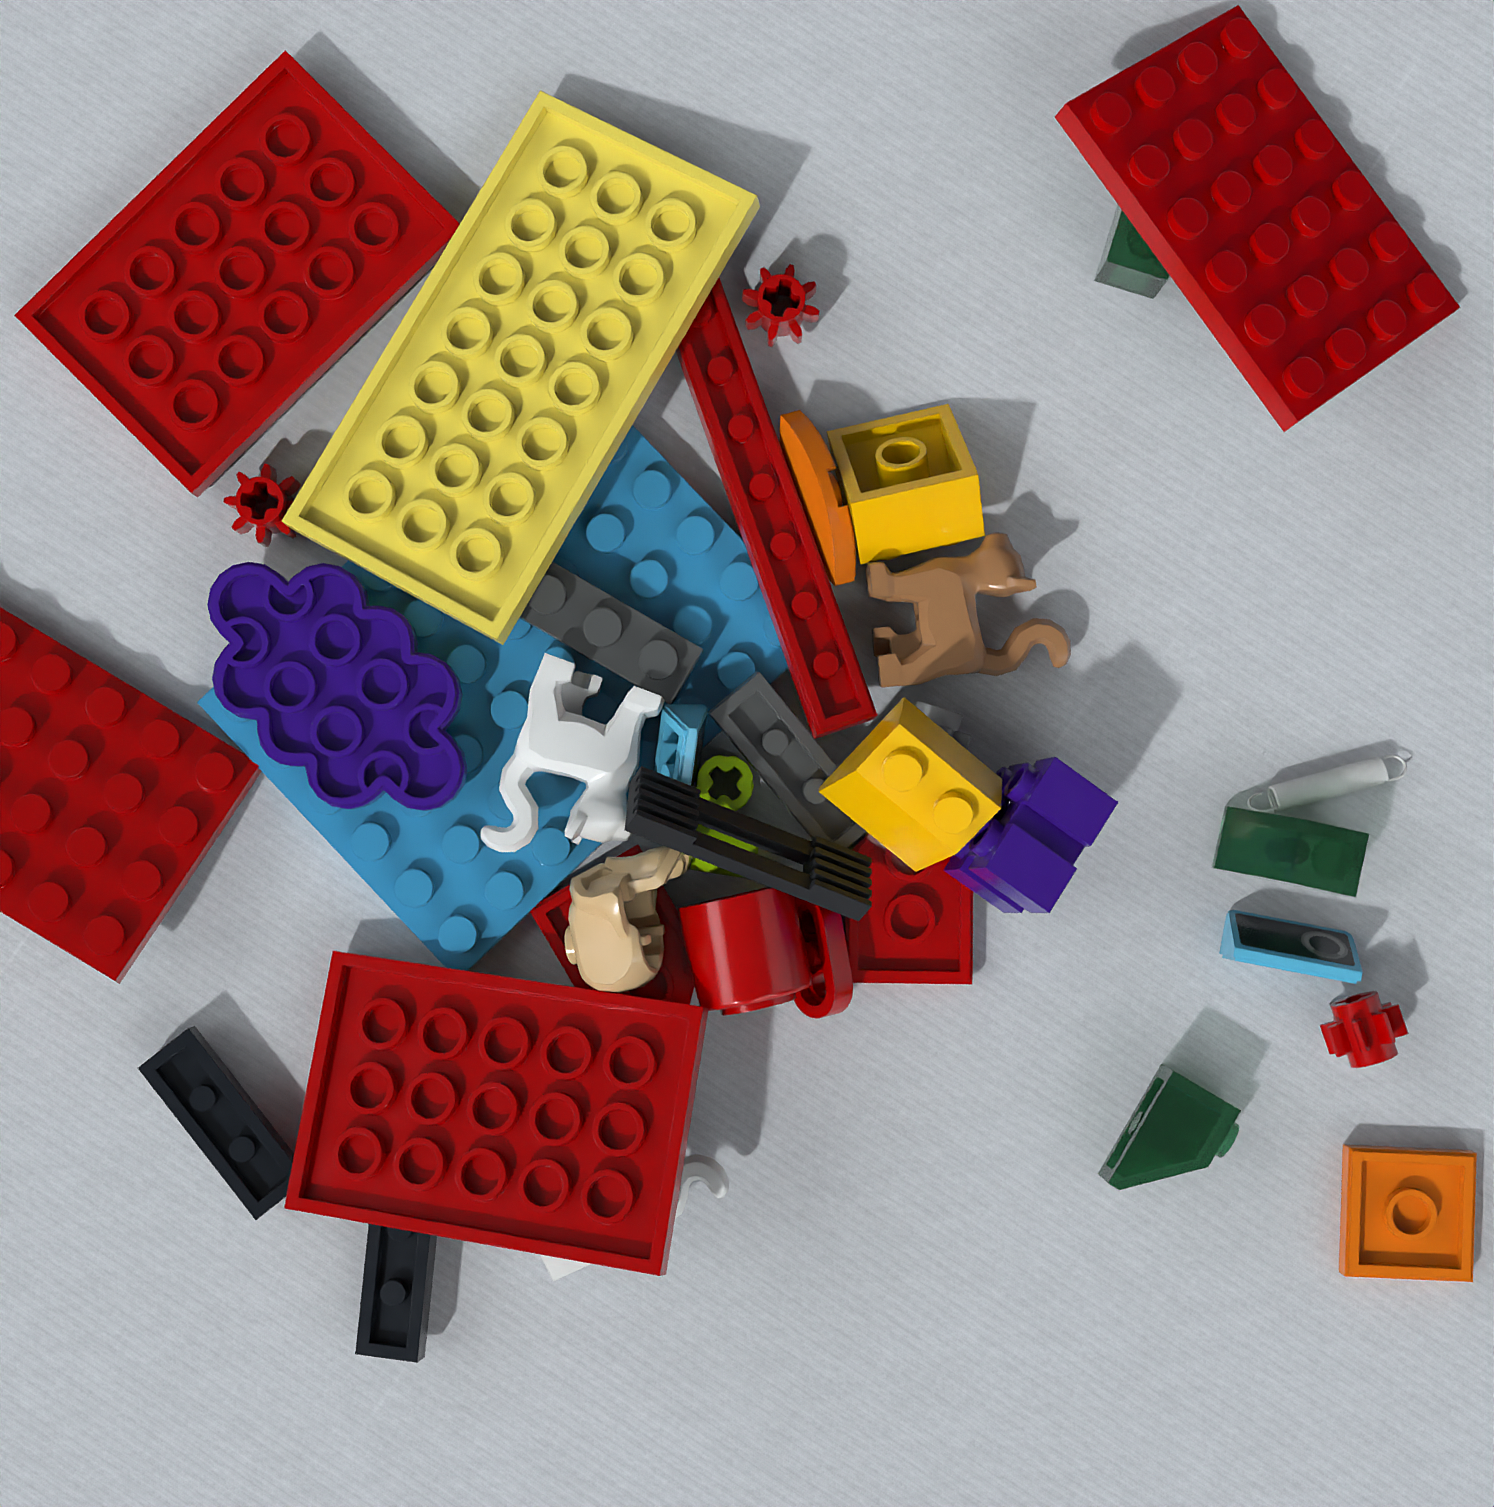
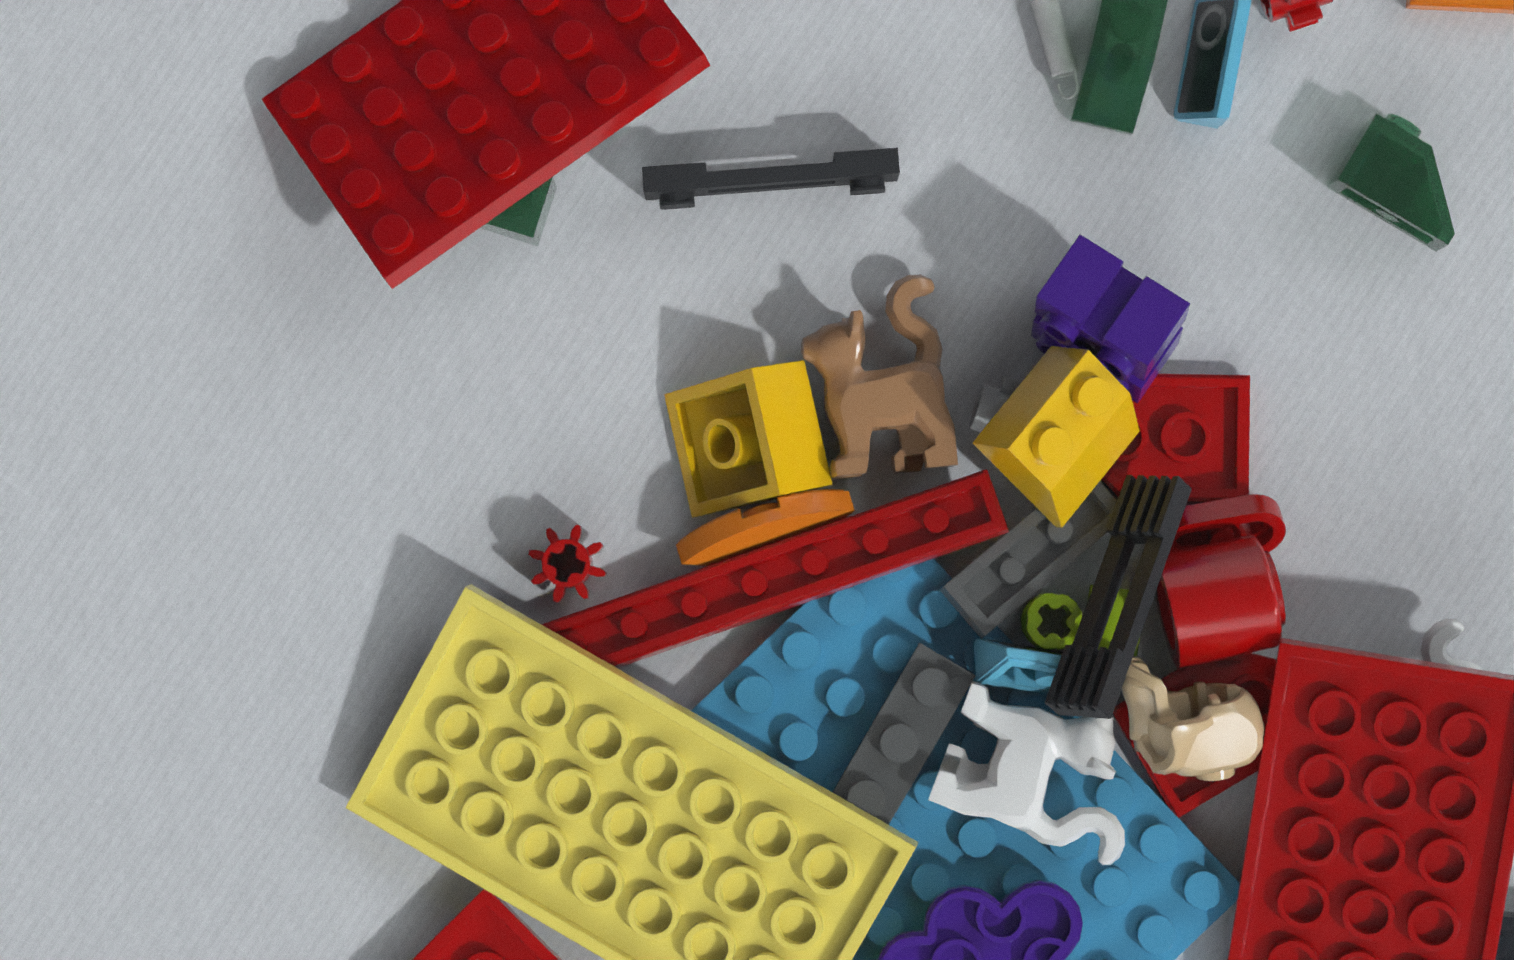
camera: 90 degrees left, 0 degrees up
none -> black container [642,148,900,210]

